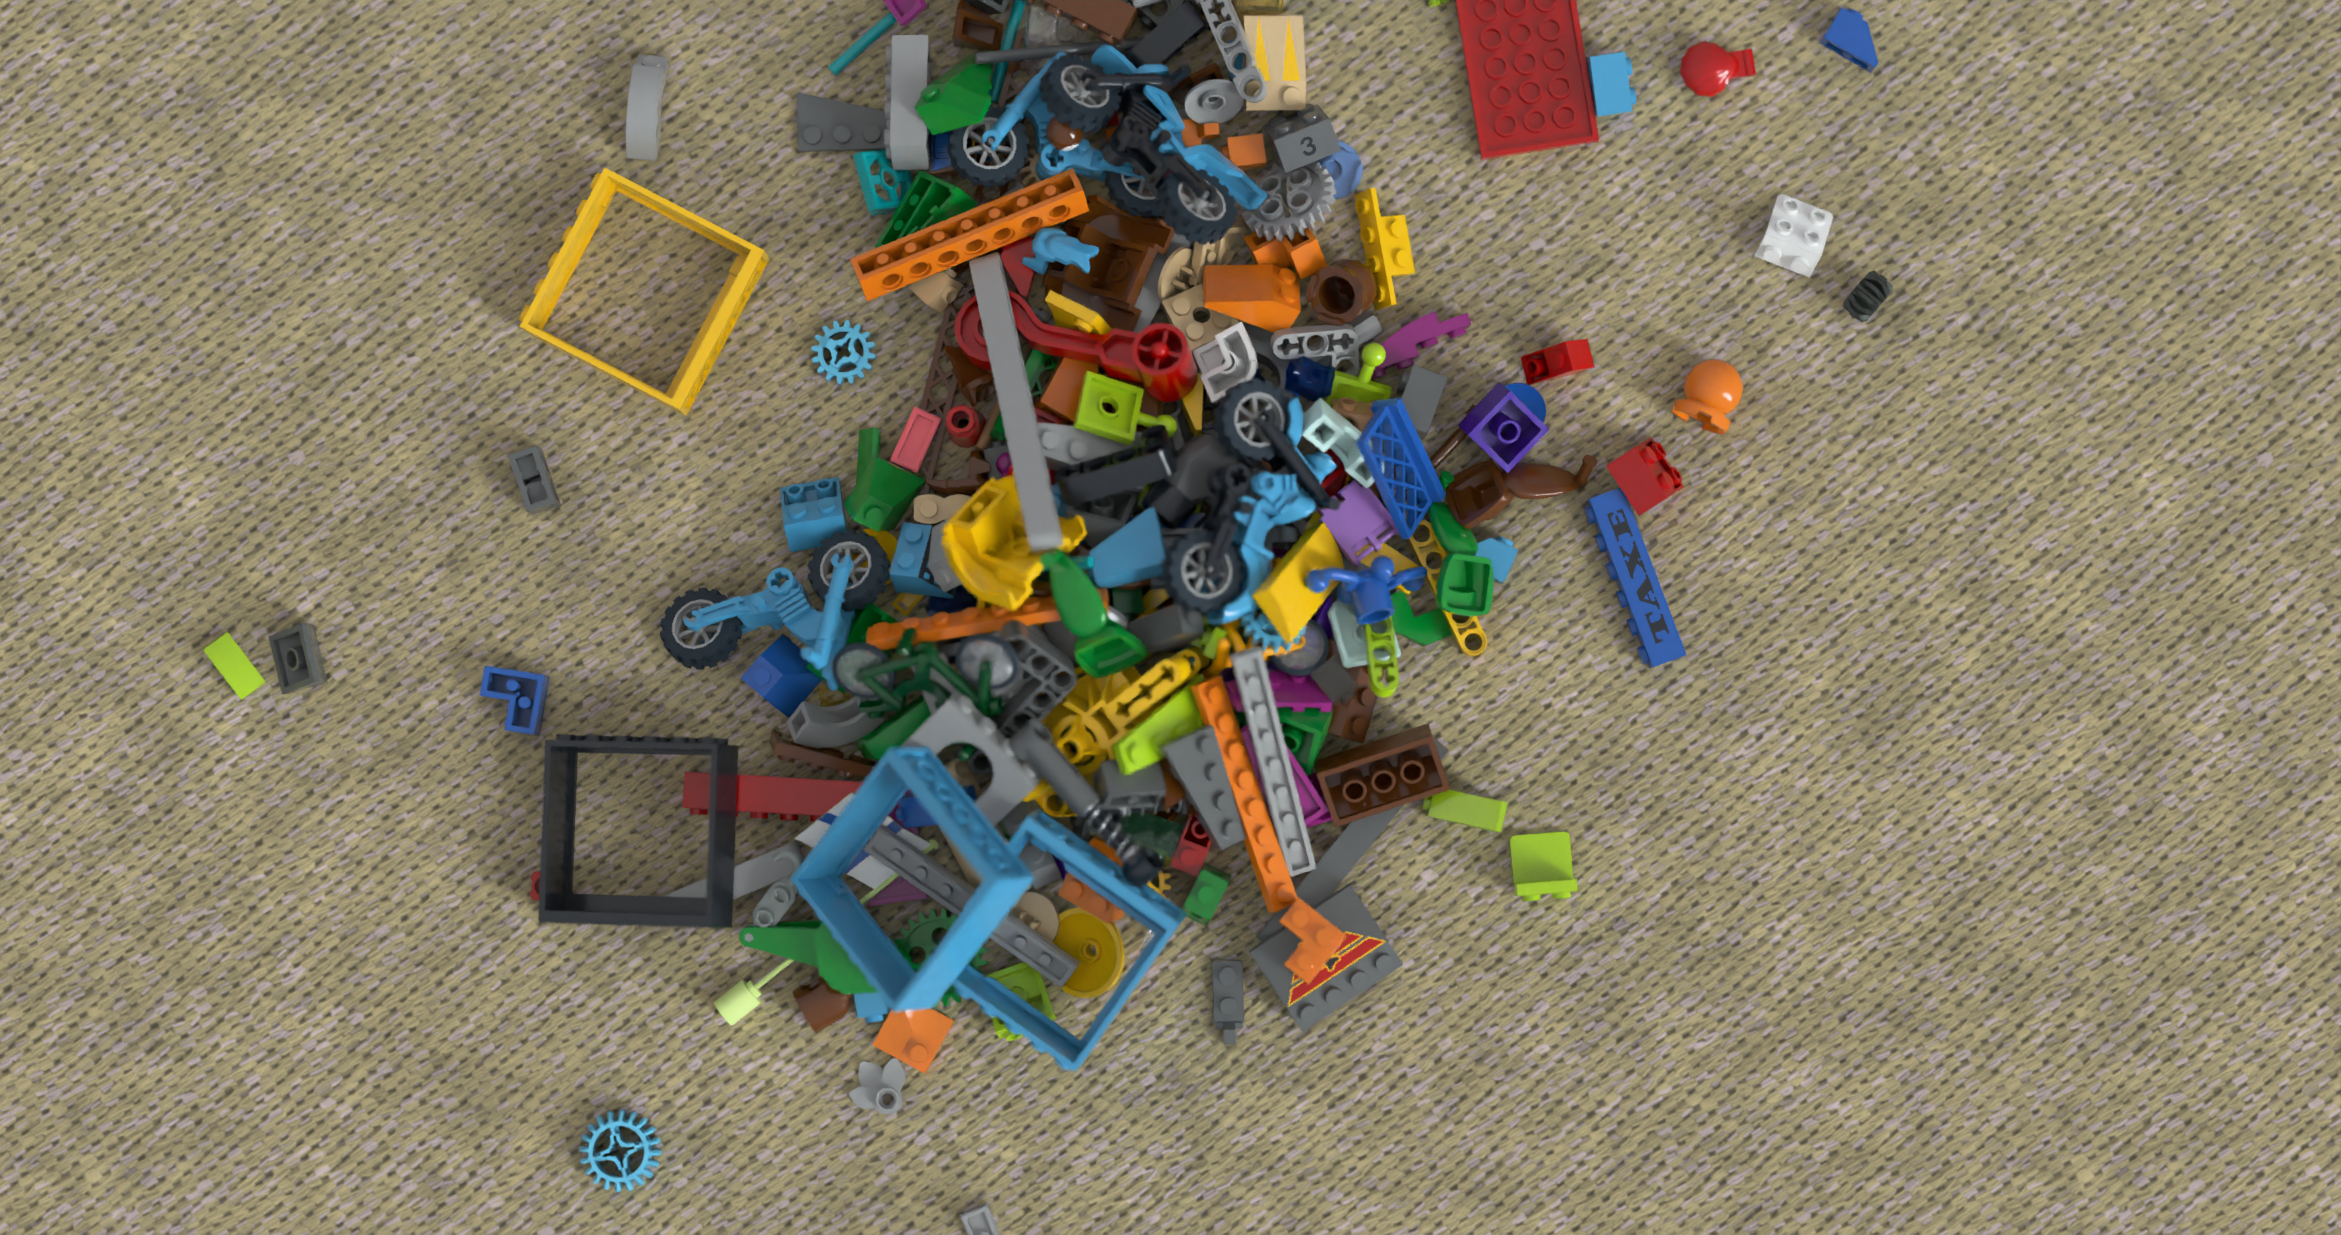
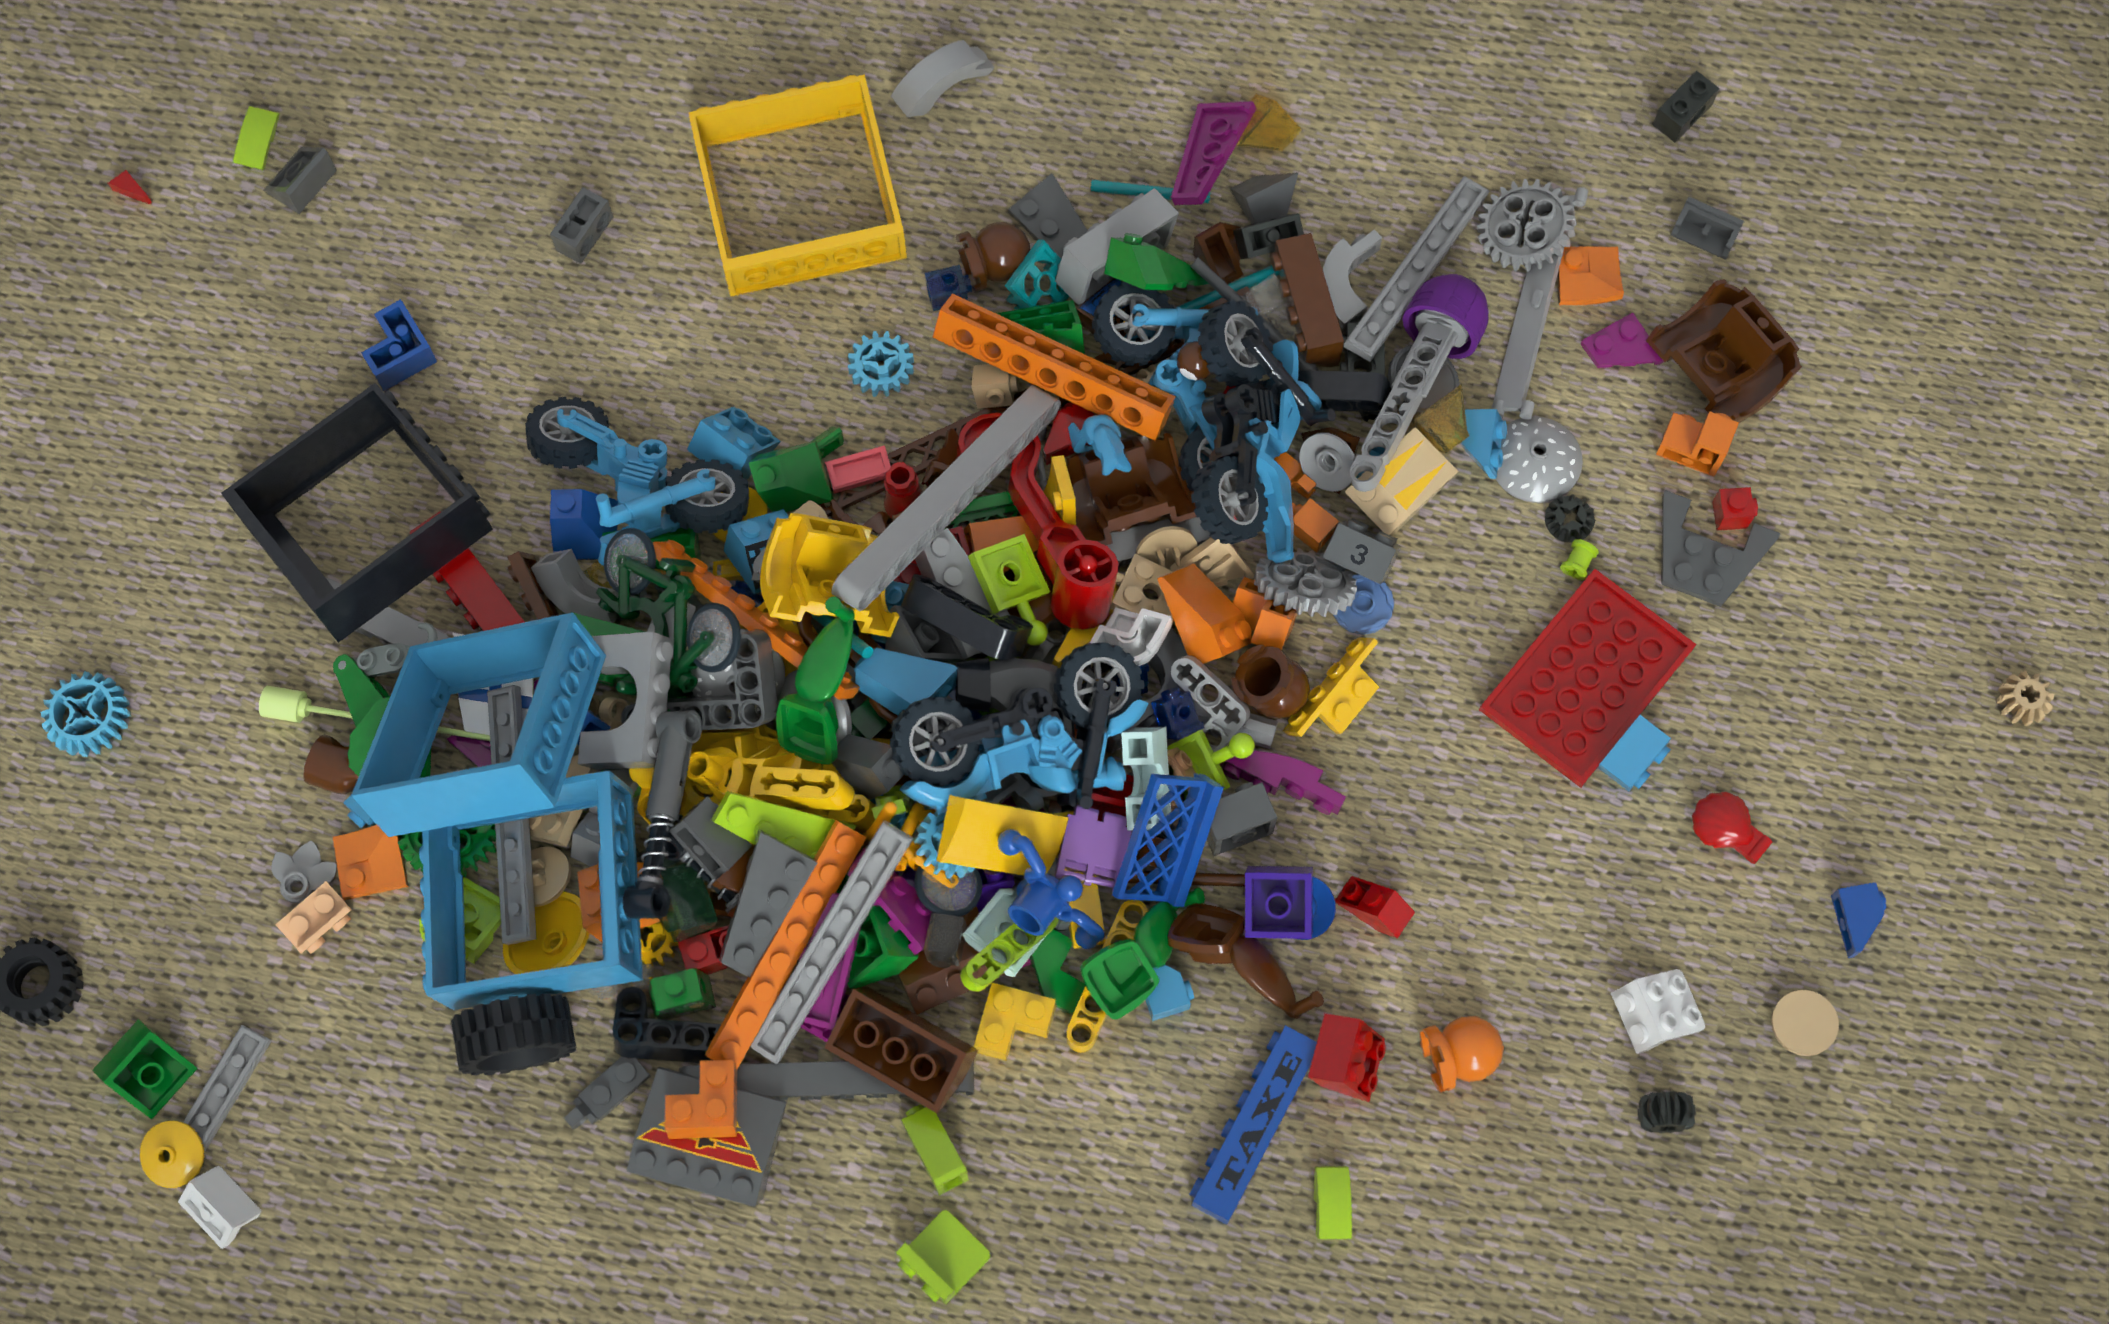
camera: 55 degrees right, 15 degrees down
none -> red piece [108,170,152,204]
none -> light nougat bracket [275,881,352,954]
none -> black tyre [451,993,576,1075]
none -> black beam [613,987,721,1063]
none -> clear blue brick [925,265,972,311]
none -> reddish brown tile [956,222,1031,293]
none -> yellow brick [974,982,1056,1061]
none -> lime slope [1313,1166,1352,1239]
none -> tan piece [1771,990,1839,1056]

